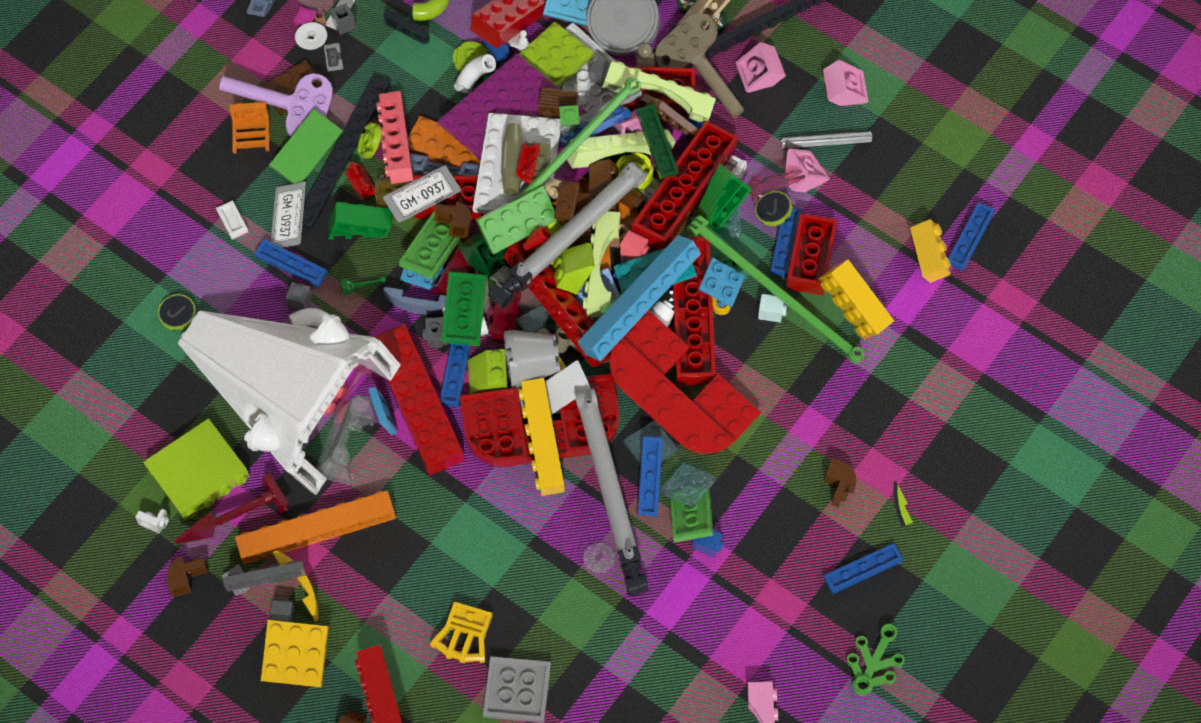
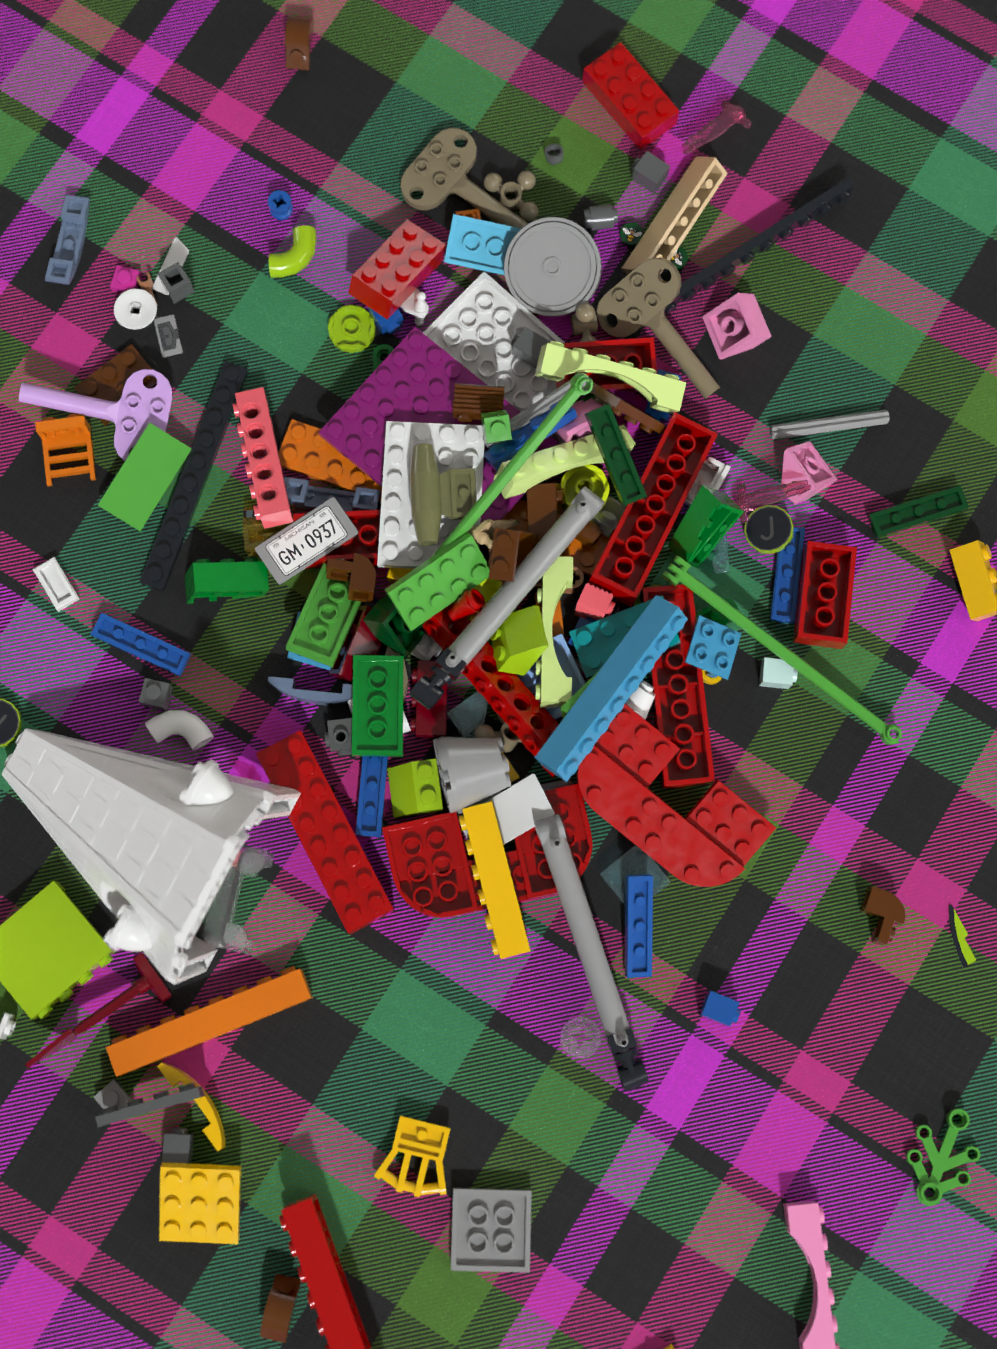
camera: 10 degrees left, 15 degrees up
reddish brown brick [166,557,208,597] -> none
sticker [271,182,306,248] -> none
green hinge [340,277,386,295] -> none
red hinge [345,162,378,201] -> none
lime tile [358,123,382,159] -> none
dark azure tile [368,387,398,436] -> none
black plate [383,9,430,44] -> none
white cylinder [454,54,496,94] -> none
red hinge [515,143,541,184] -> none
lime plate [518,22,594,88] -> none
clear light blue plate [660,462,716,507] -> none
bright green tile [670,487,713,543] -> none
yellow brick [819,260,894,340] -> none
bright pink slope [823,60,869,106] -> none
blue tile [823,543,904,594] -> none
none -> dark green plate [868,485,969,539]

